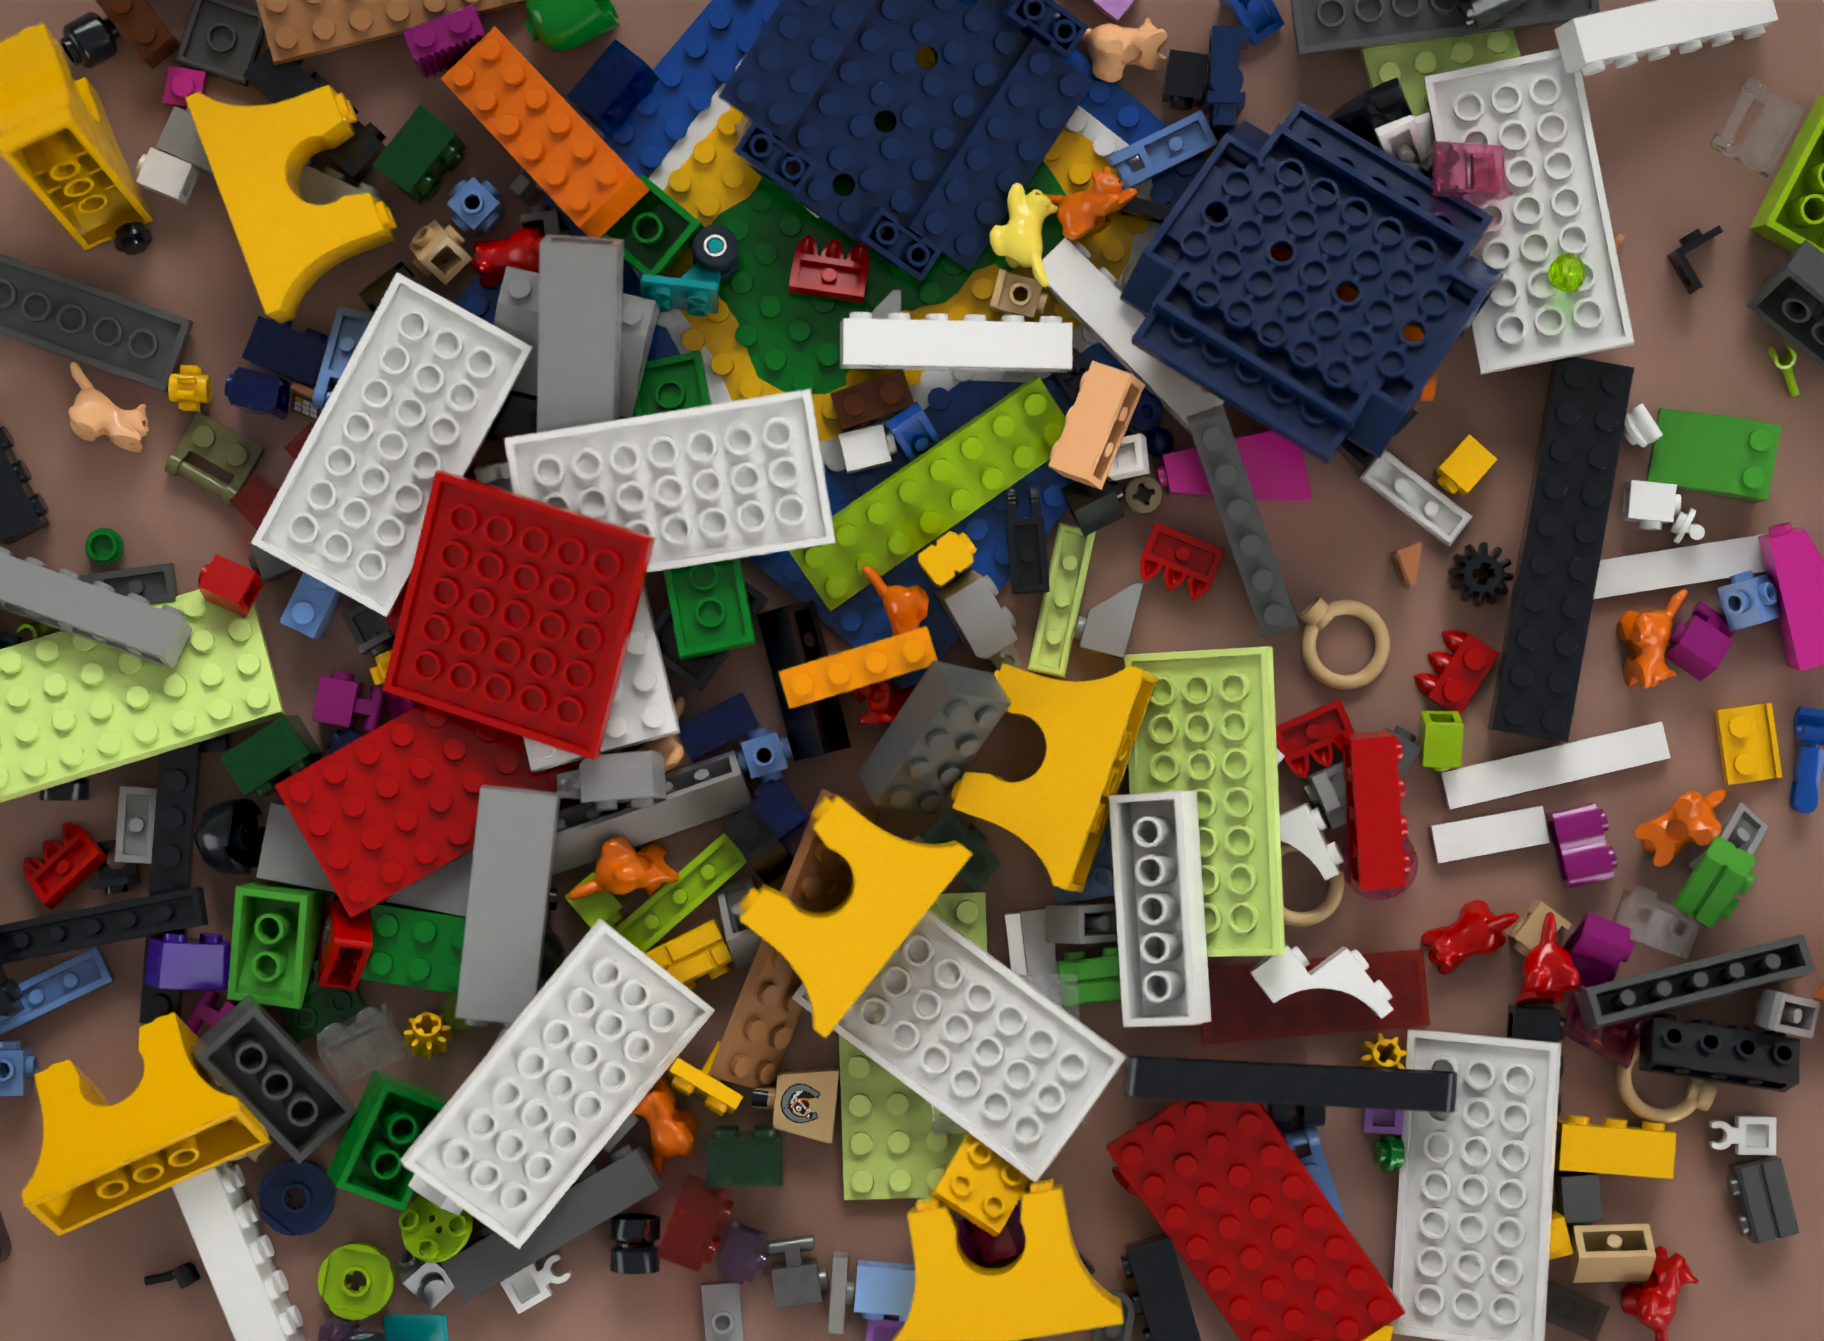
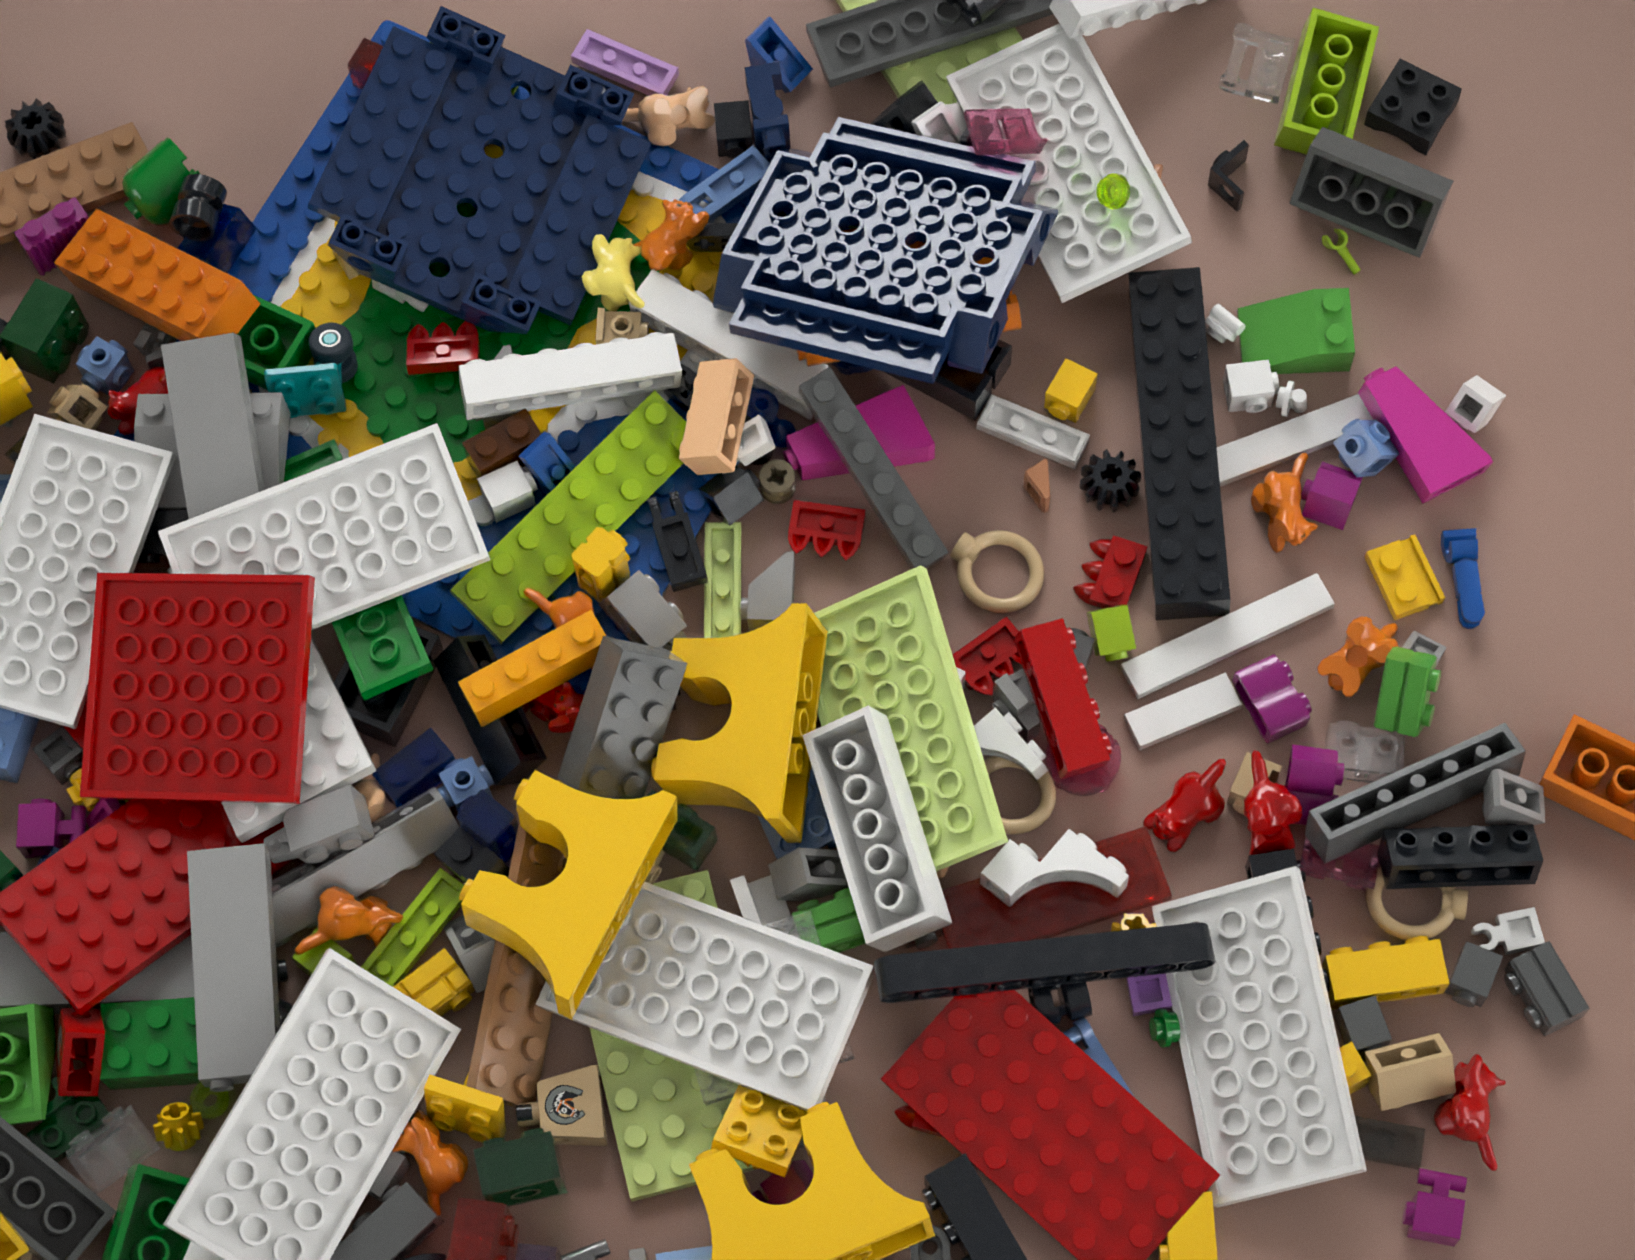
camera: 15 degrees left, 20 degrees down
none -> black wheel [169,174,227,242]
none -> dark grey brick [1445,941,1503,1007]

